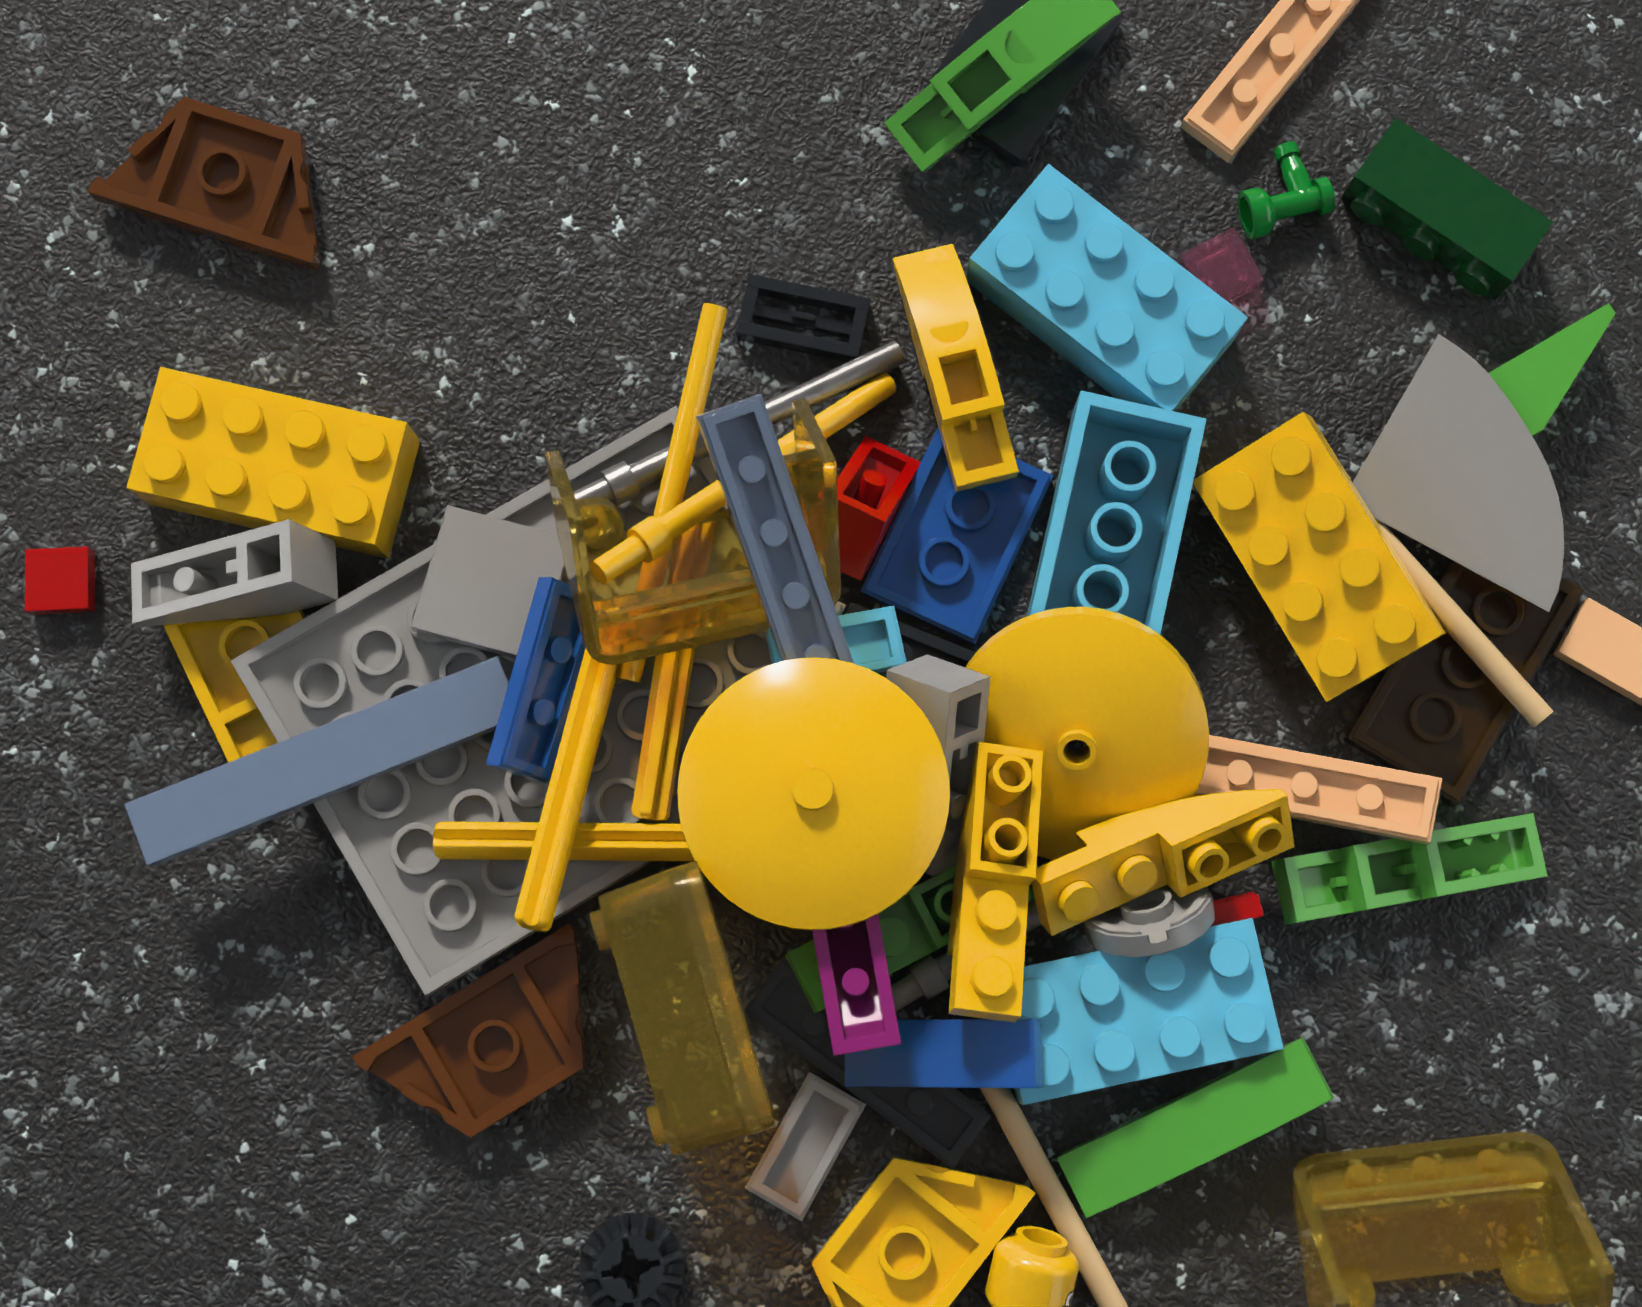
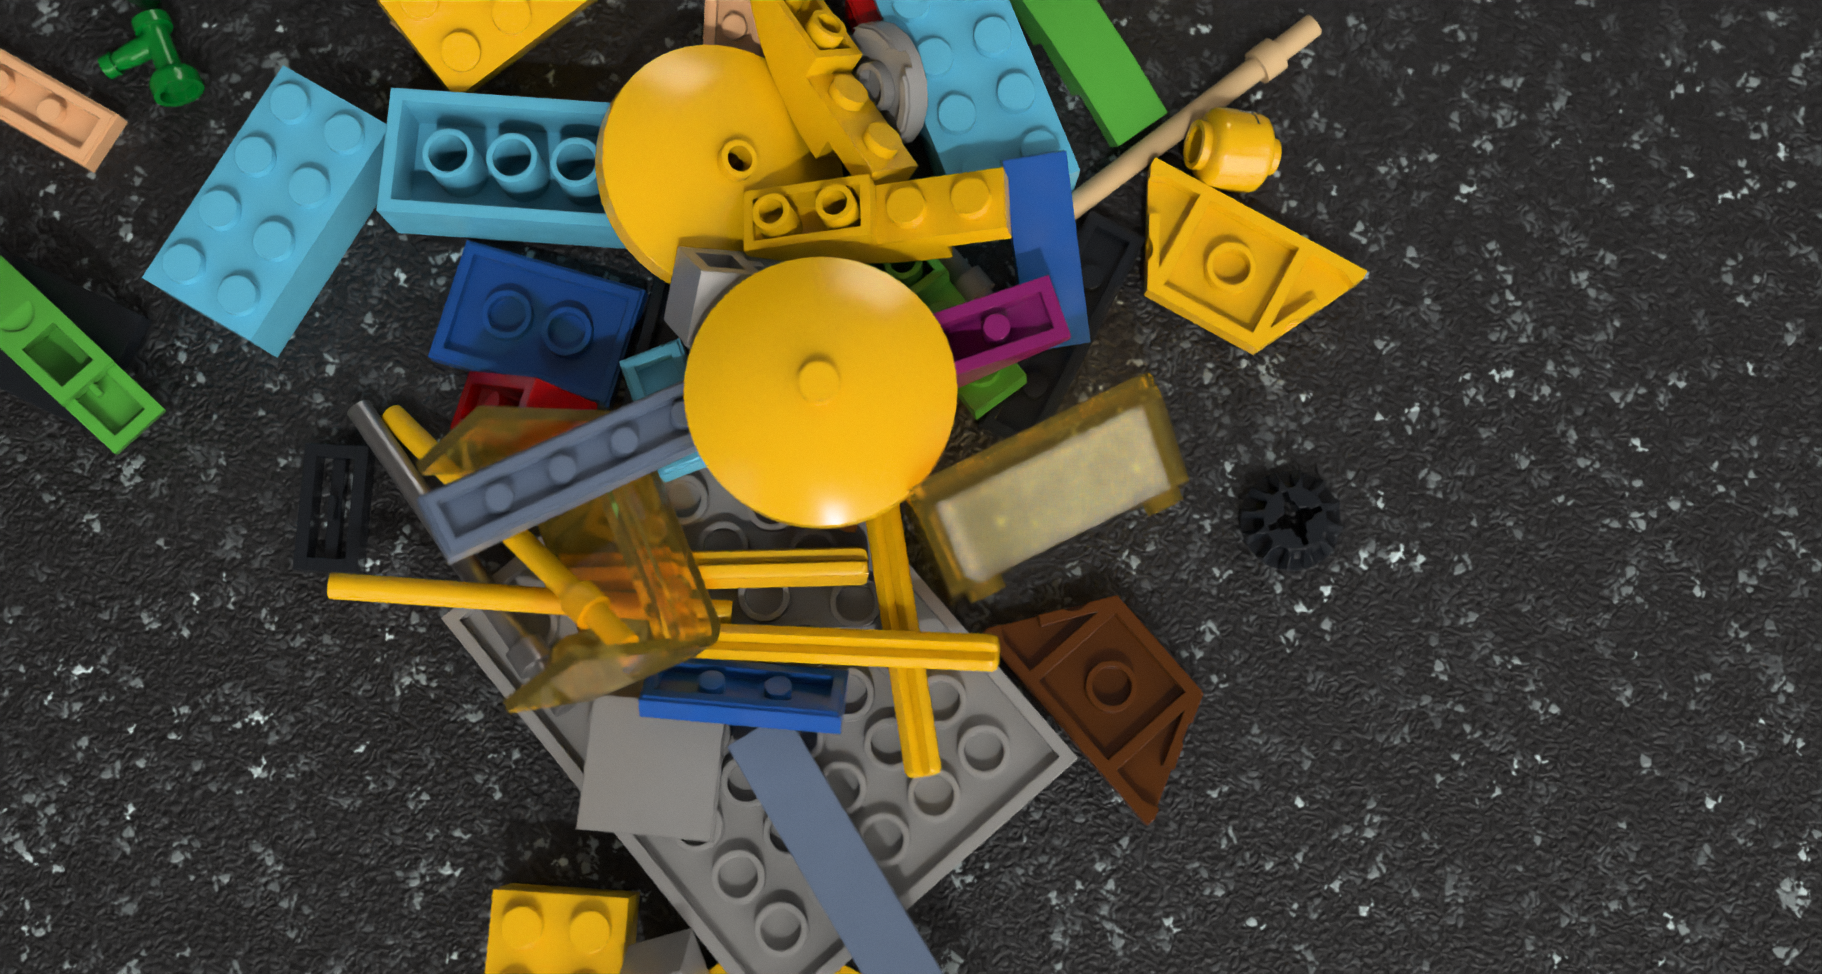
camera: 105 degrees left, 0 degrees up
light grey tile [745,1072,866,1221] -> none
yellow slope [892,244,1019,492] -> none
clear pink tile [1177,227,1265,303] -> none

